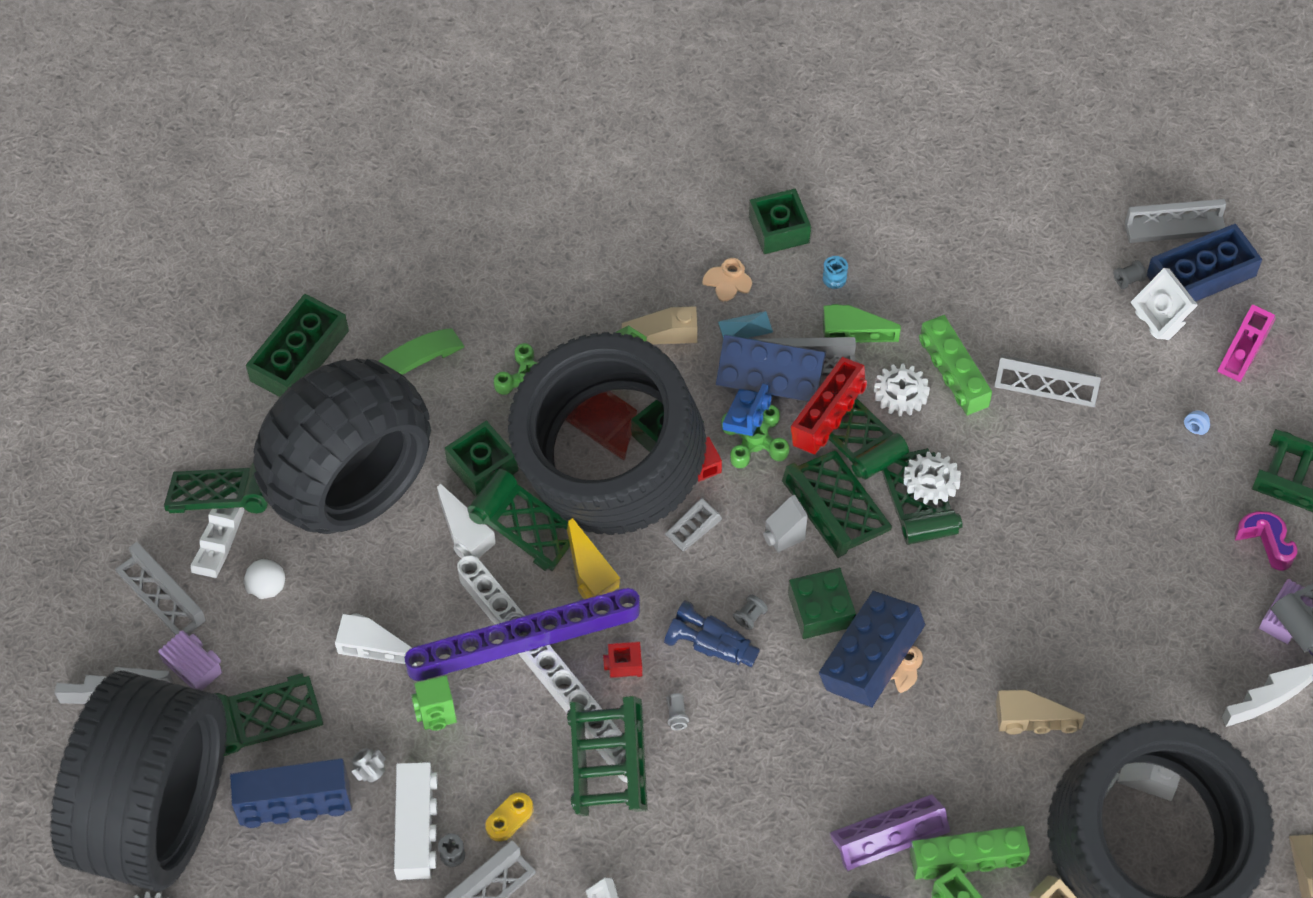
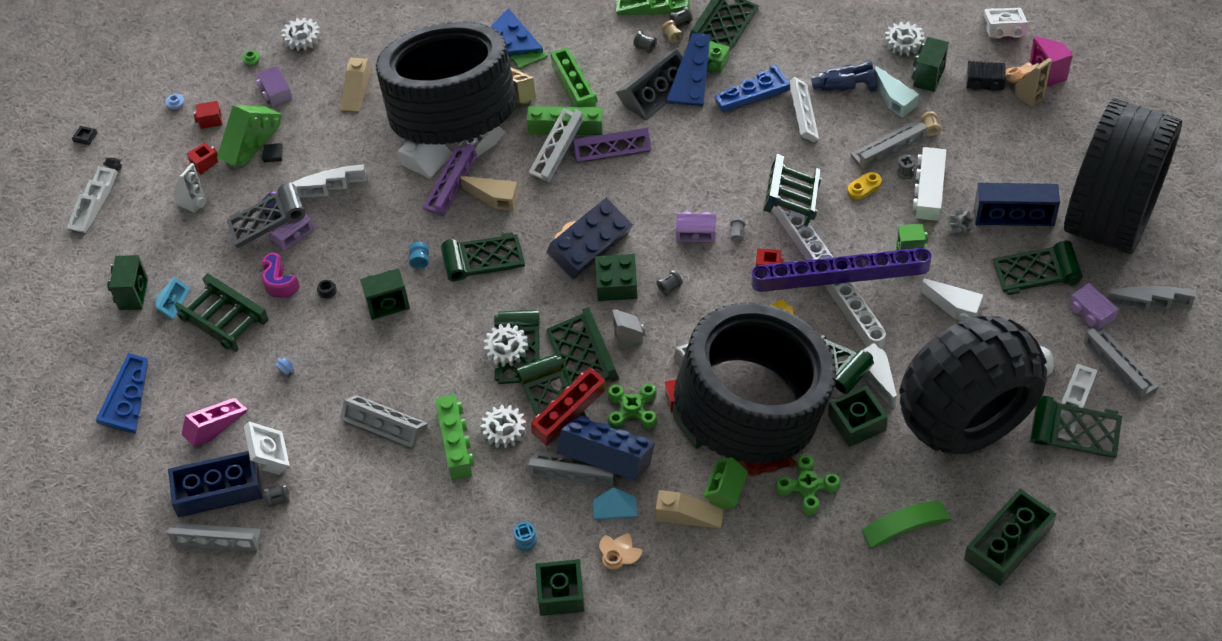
camera: 165 degrees left, 5 degrees down
dark blue piece [664,600,761,668] -> none
blue bracket [723,384,772,436] -> none
bright green slope [823,304,901,343] -> none
none -> black plate [317,279,337,298]
none -> dark green brick [360,268,410,320]
none -> dark azure wheel [409,242,429,268]
none -> medium lavender fence [423,143,477,216]
none -> dark green piece [441,232,525,282]
none -> white fence [529,108,584,183]
none -> lavender brick [676,212,716,242]

